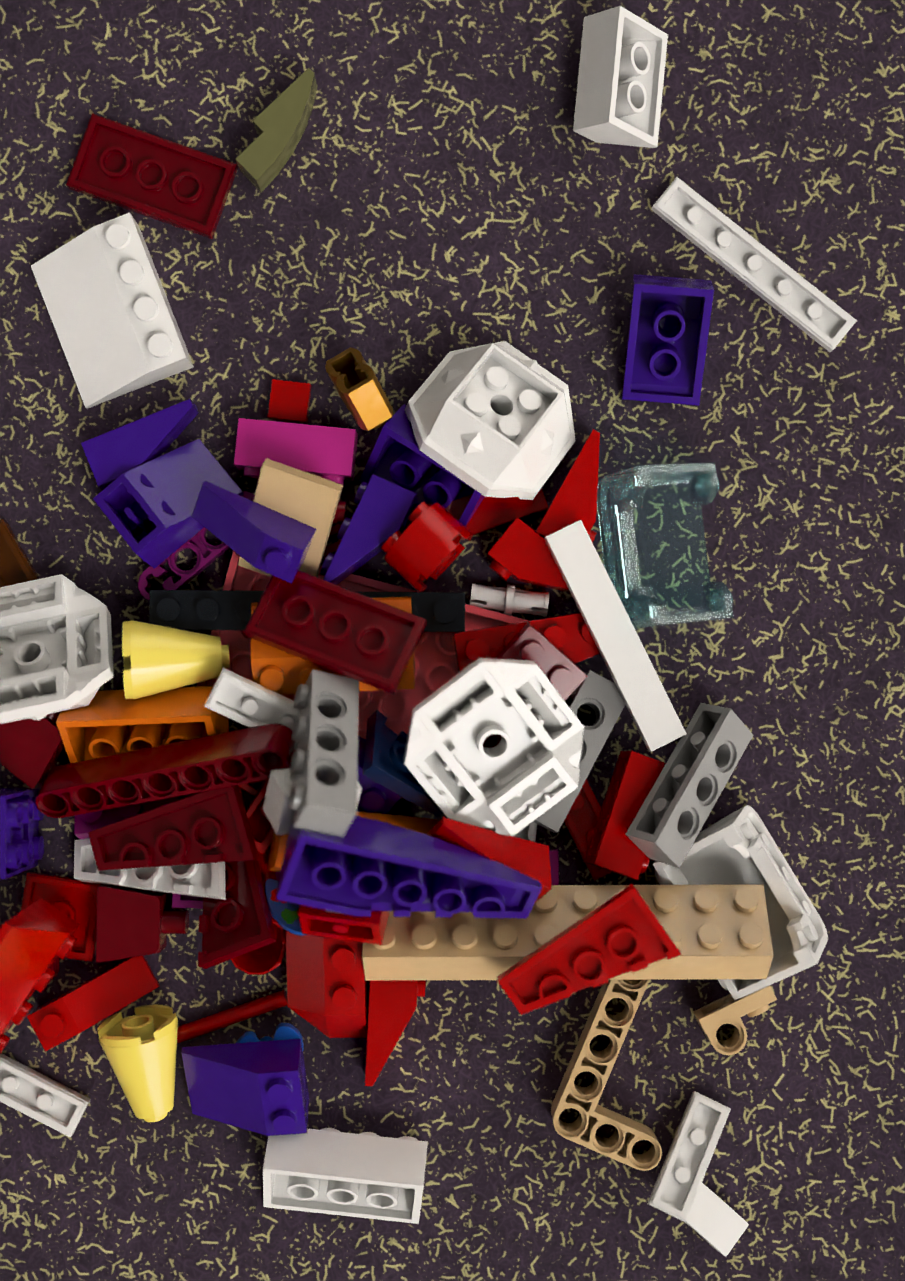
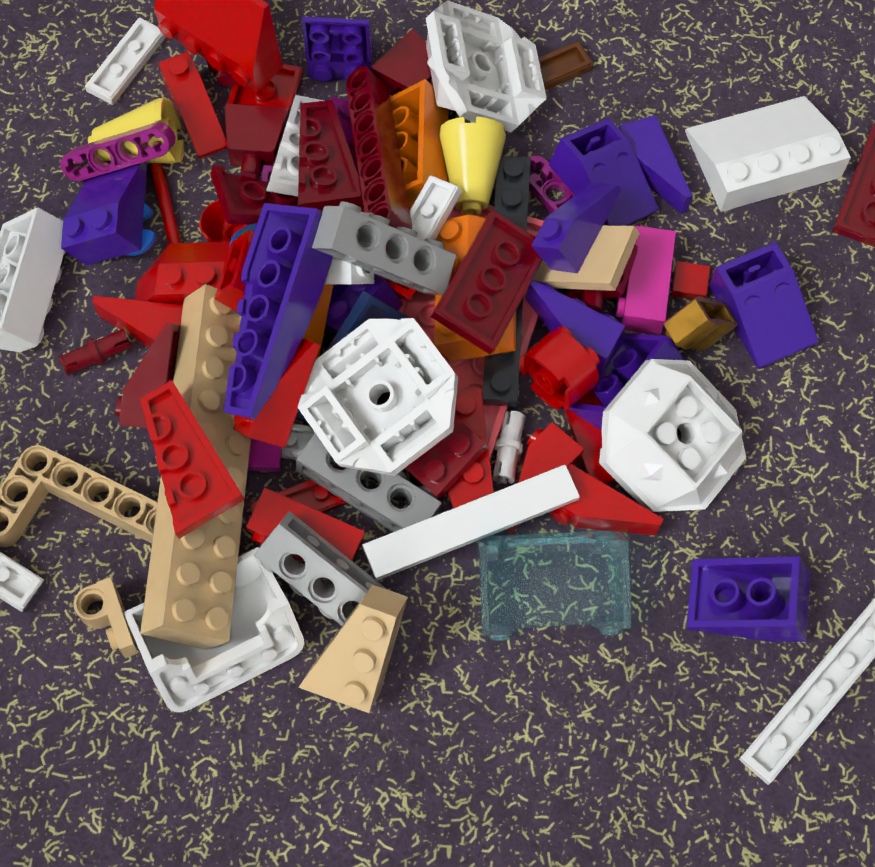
camera: 90 degrees right, 20 degrees down
none -> dark red pin [59,328,132,376]
none -> magenta beam [60,122,176,181]
none -> dark red slope [115,323,181,429]
none -> tan wedge [298,584,408,713]
none -> dark purple slope [709,242,819,370]

